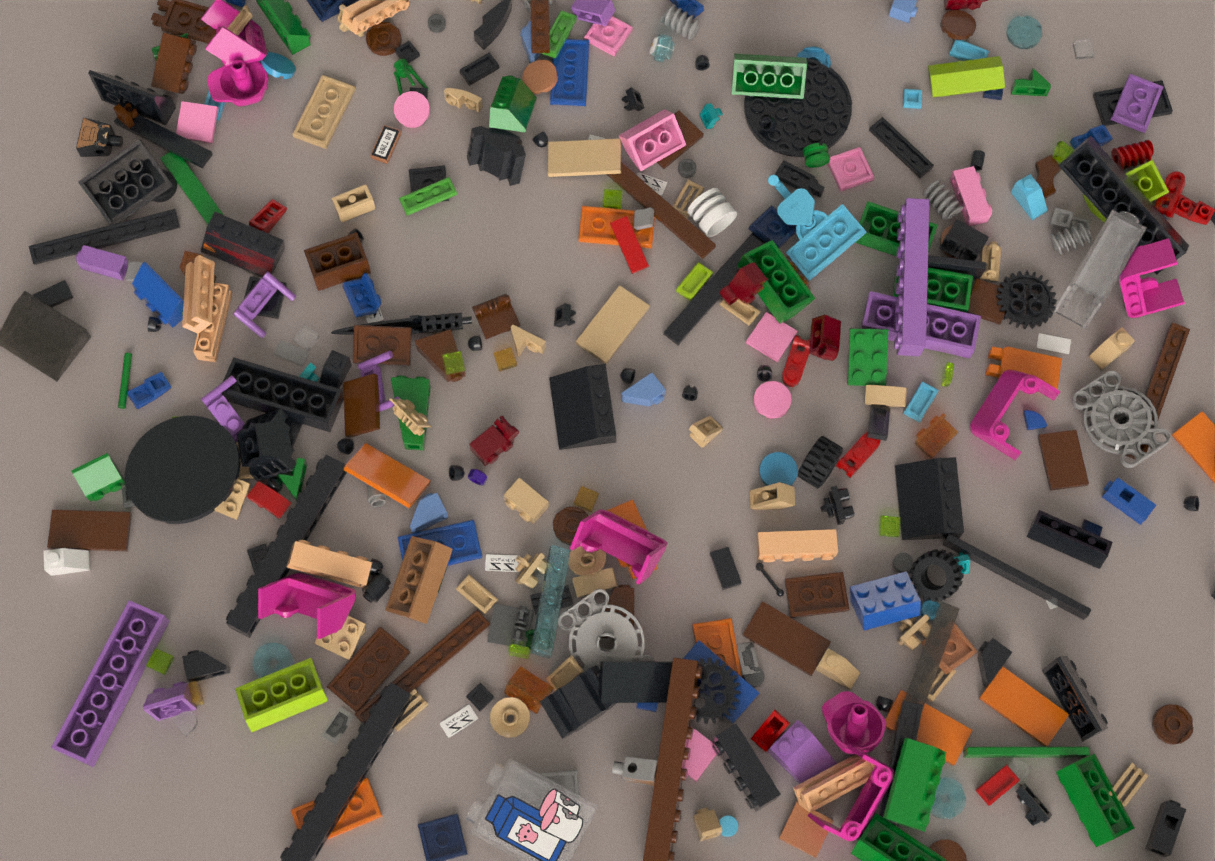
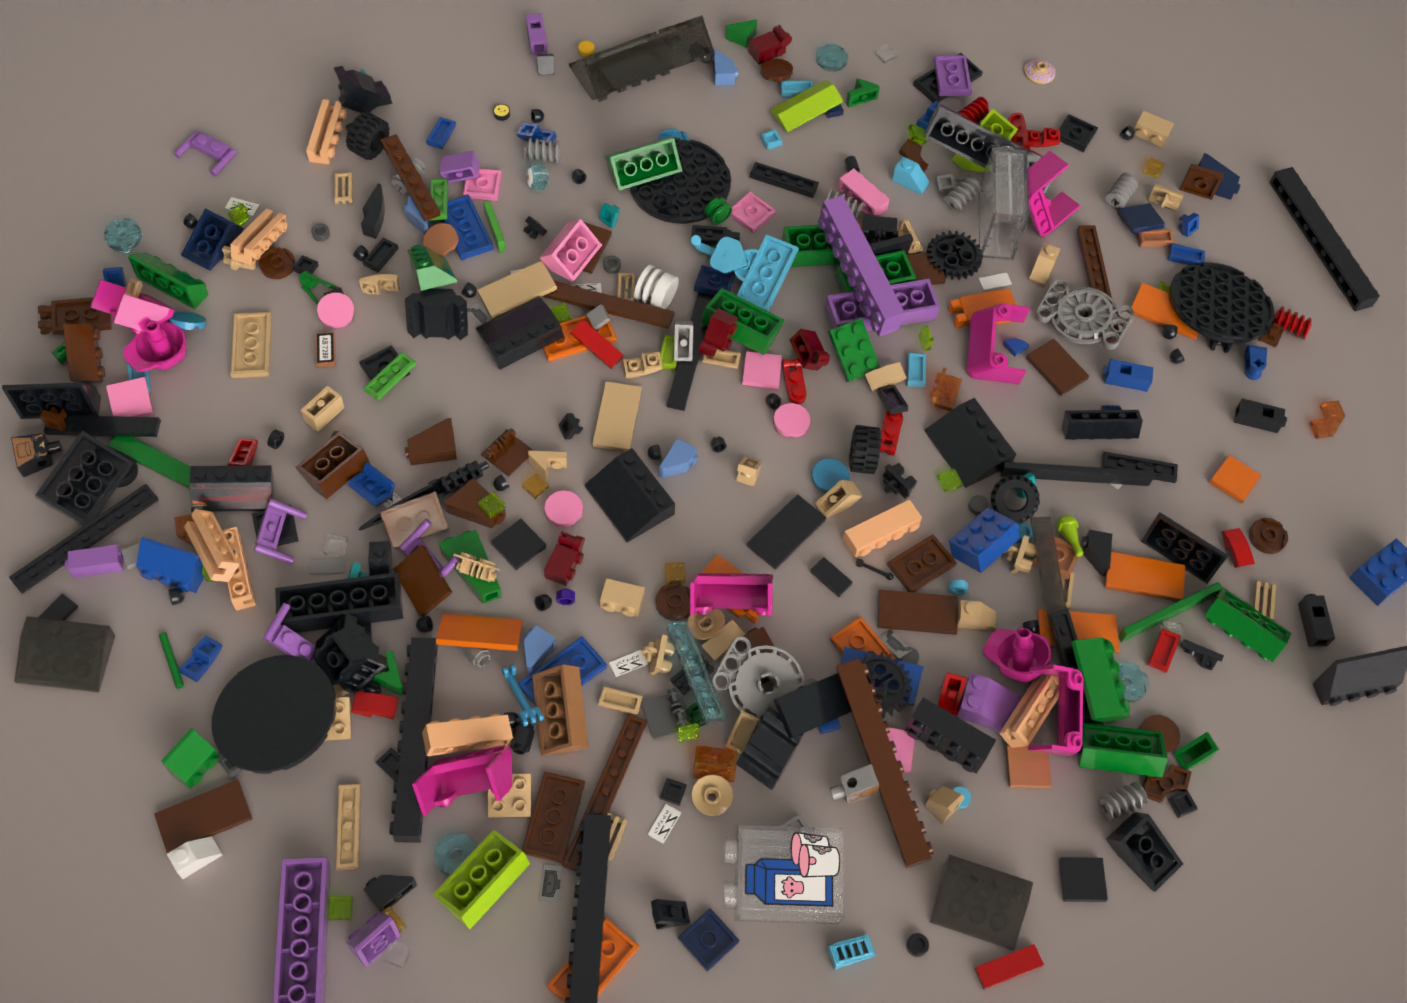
camera: 30 degrees left, 10 degrees down
none -> black tile [267,429,284,449]
none -> tan tile [336,784,361,871]
none -> black hinge [353,245,369,261]
none -> reddish brown slope [405,418,457,465]
none -> sticker [467,302,493,326]
none -> black slope [476,296,564,370]
none -> bright green tile [483,201,506,253]
none -> black tile [491,519,546,570]
none -> dark azure hinge [502,664,544,727]
none -> bright pink tile [544,490,583,527]
none -> tan slope [623,352,663,378]
none -> black slope [651,899,690,929]
none -> light grey slope [674,321,693,361]
none -> black tile [747,494,827,570]
none -> medium azure tile [949,580,969,595]
none -> lime piece [1056,515,1083,557]
none -> black tile [1101,452,1178,483]
none -> black hinge [1163,325,1178,339]
none -> orange tile [1209,455,1262,503]
none -> red slope [1221,528,1255,568]

